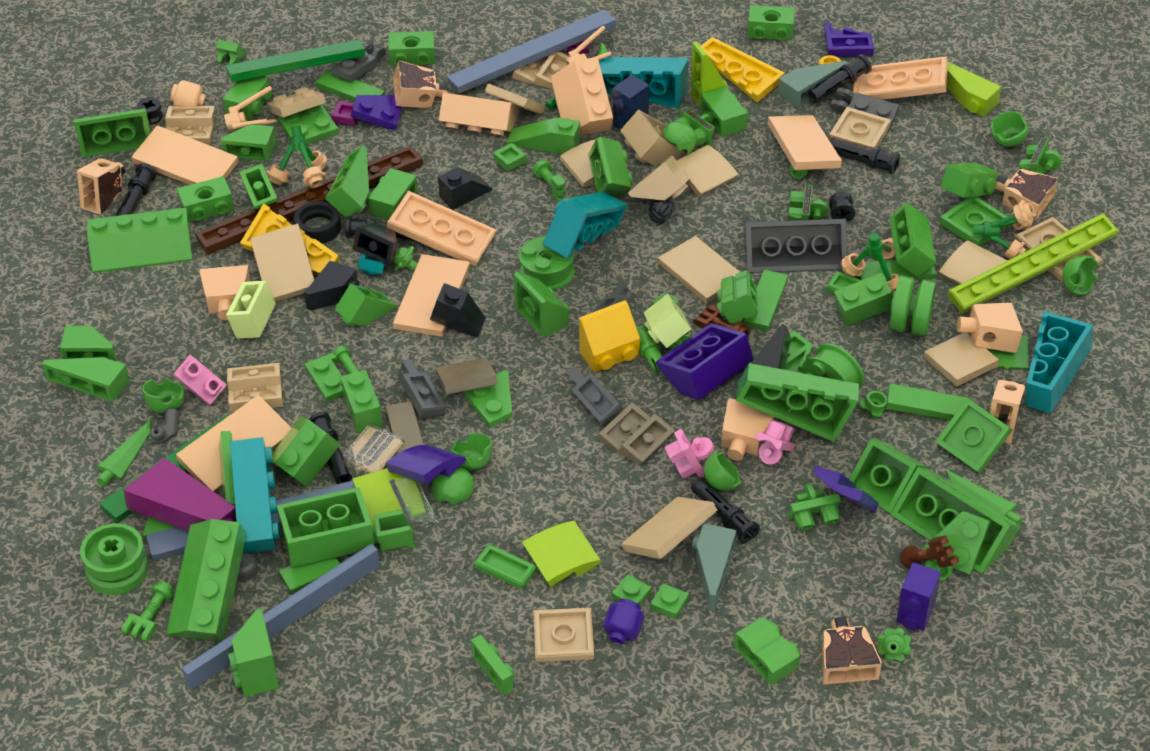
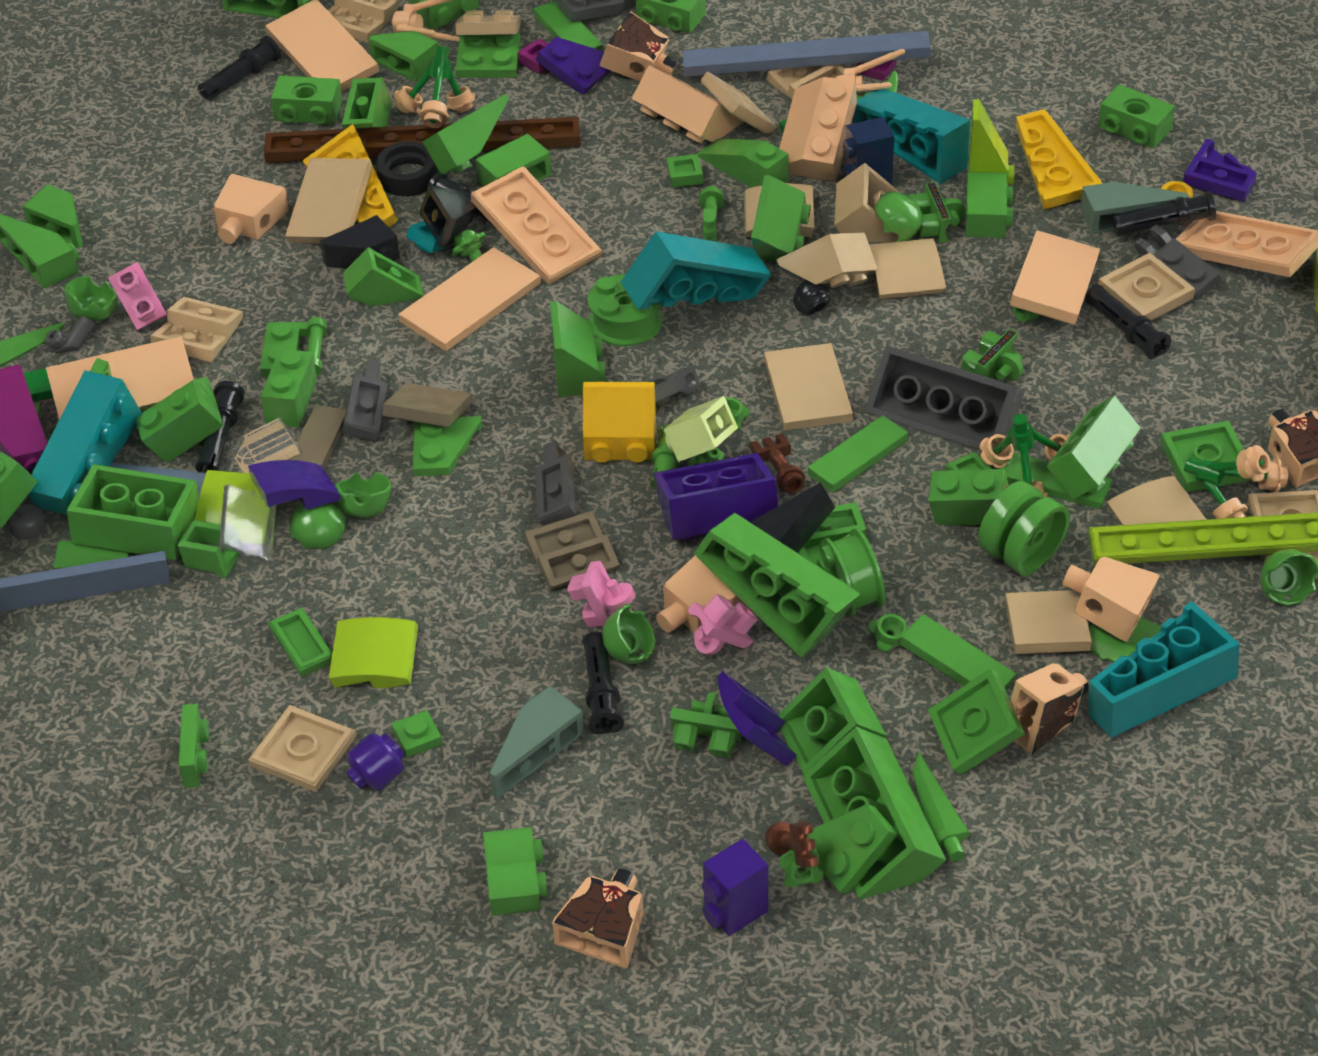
camera: 30 degrees right, 0 degrees up
light nougat torso [77,159,126,215] -> none
bright green slope [87,207,193,273] -> none
yellowish green brick [226,281,276,339] -> none
black slope [430,283,486,337] -> none
black slope [438,167,493,210] -> none
tan tile [621,497,717,559] -> none
bright green plate [650,583,689,619] -> none
bright green brick [717,270,758,324] -> none
black wheel [828,192,855,221] -> none
bright green plant [877,628,911,662] -> none
bright green brick [941,162,998,198] -> none

